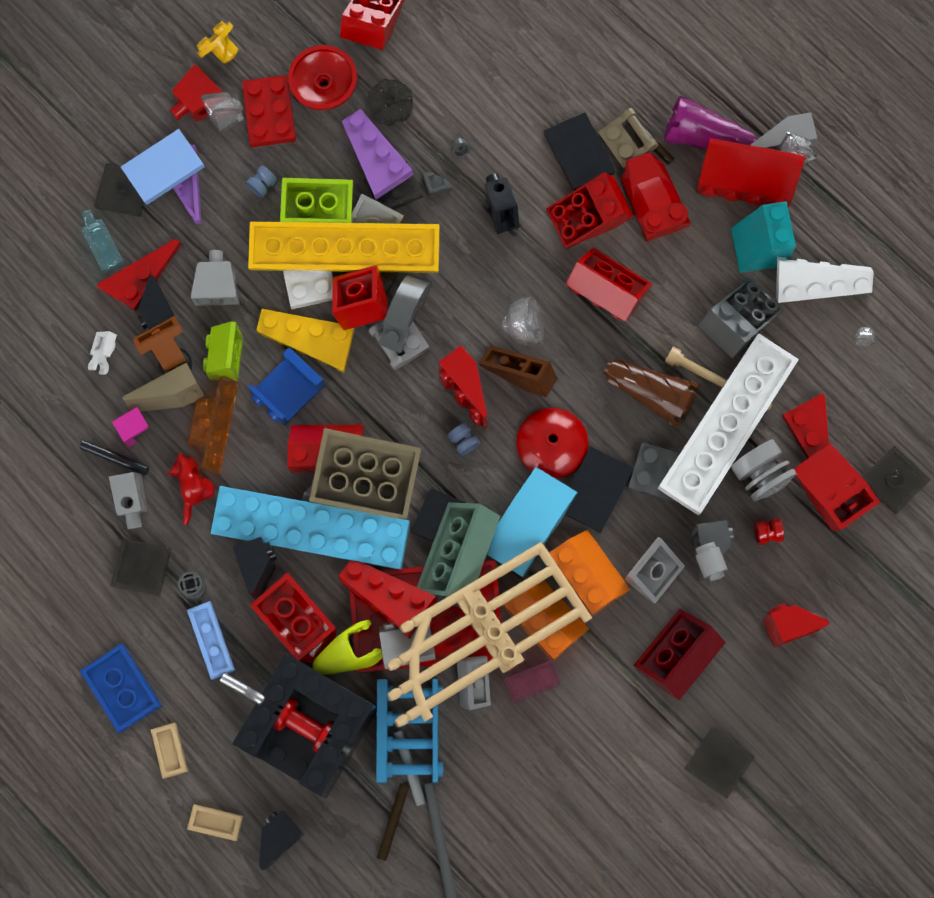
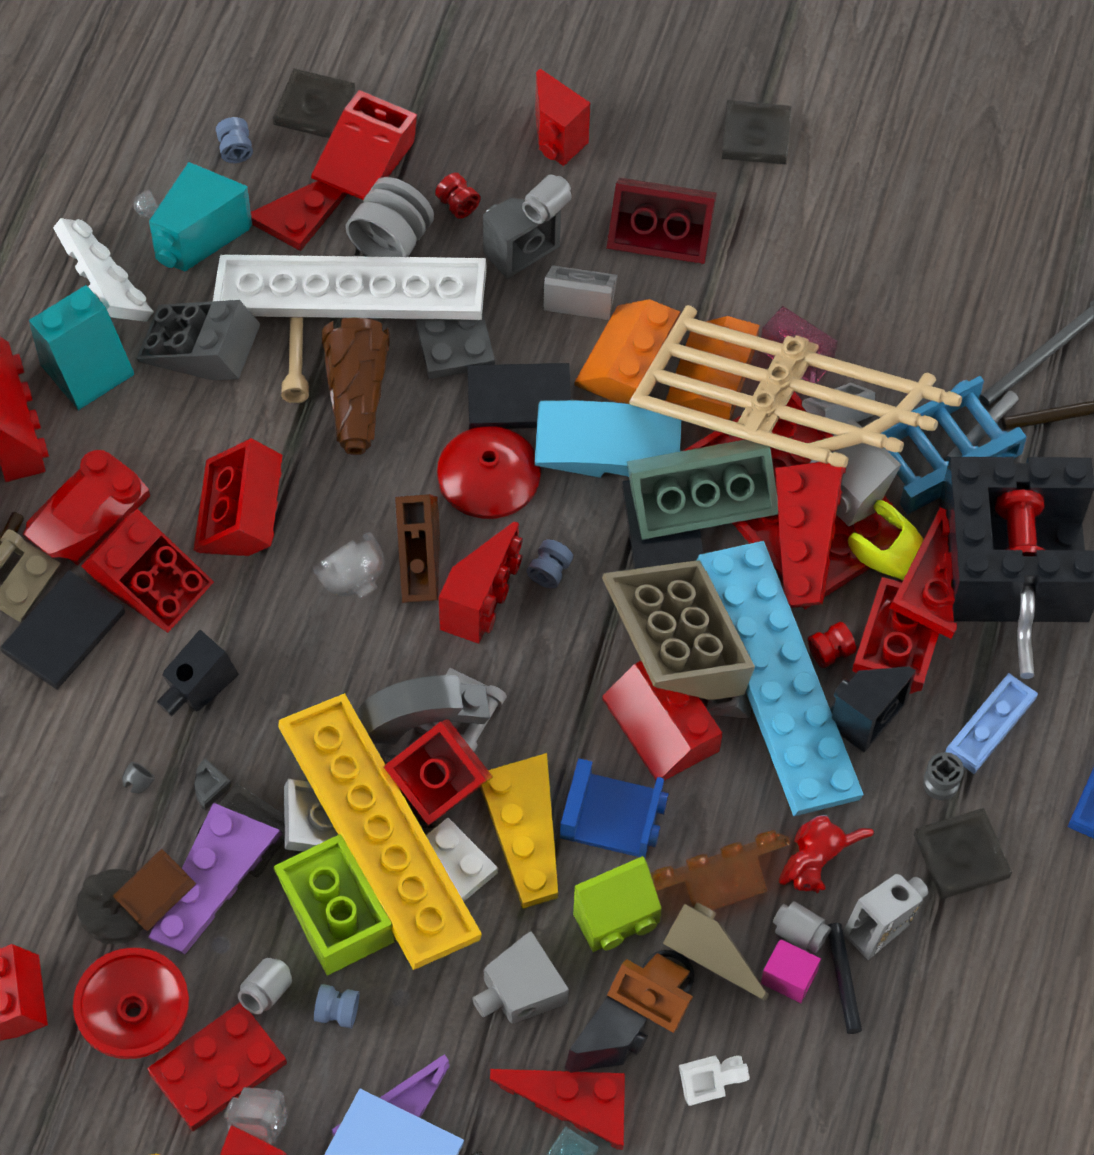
camera: 125 degrees left, 15 degrees down
none -> reddish brown piece [113,849,196,932]
none -> teal slope [149,162,252,272]
none -> sand blue wheel [216,117,253,163]
none -> light grey brick [238,958,292,1014]
none -> light grey brick [772,901,831,954]
none -> red wheel [807,621,857,668]
none -> red wing [889,507,957,639]

